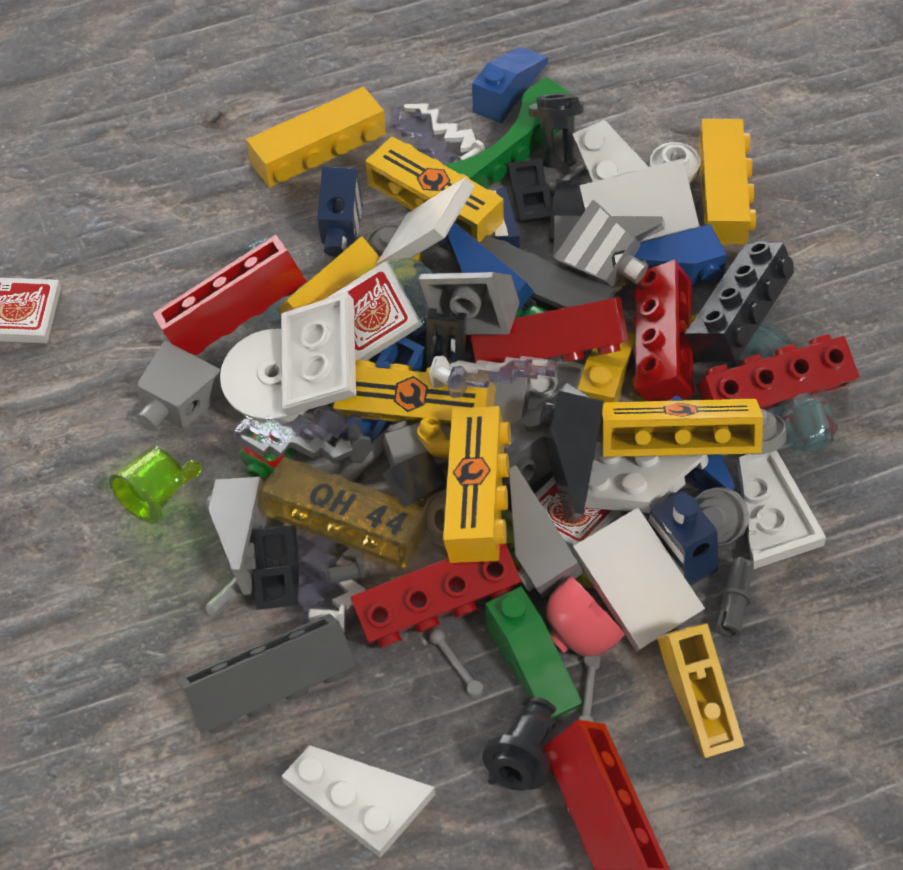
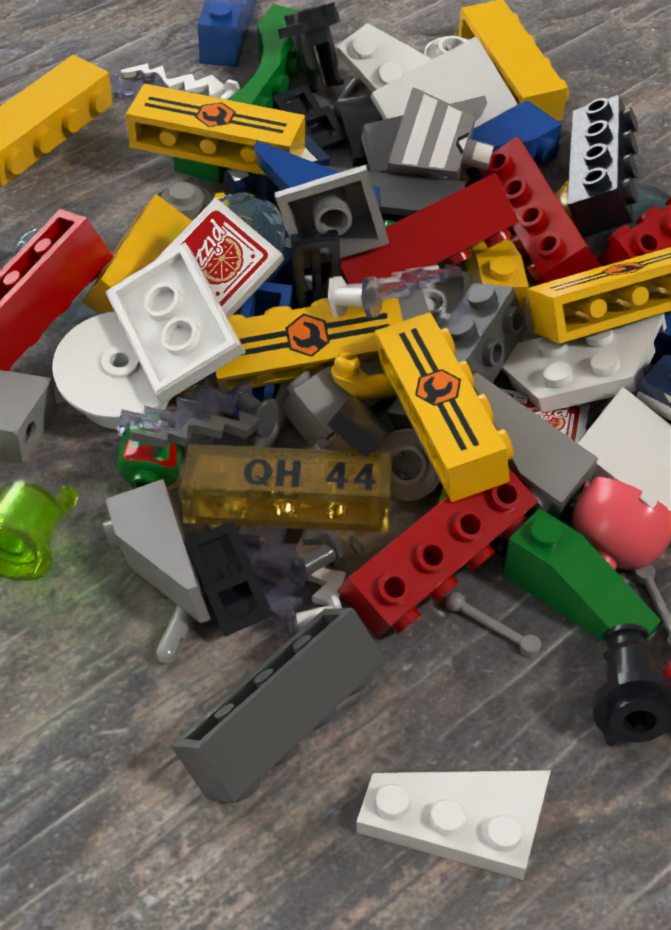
camera: 25 degrees left, 5 degrees down
dark blue torso [317,166,363,257] -> none
white tile [376,177,474,269] -> none
black slope [540,390,604,523] -> none

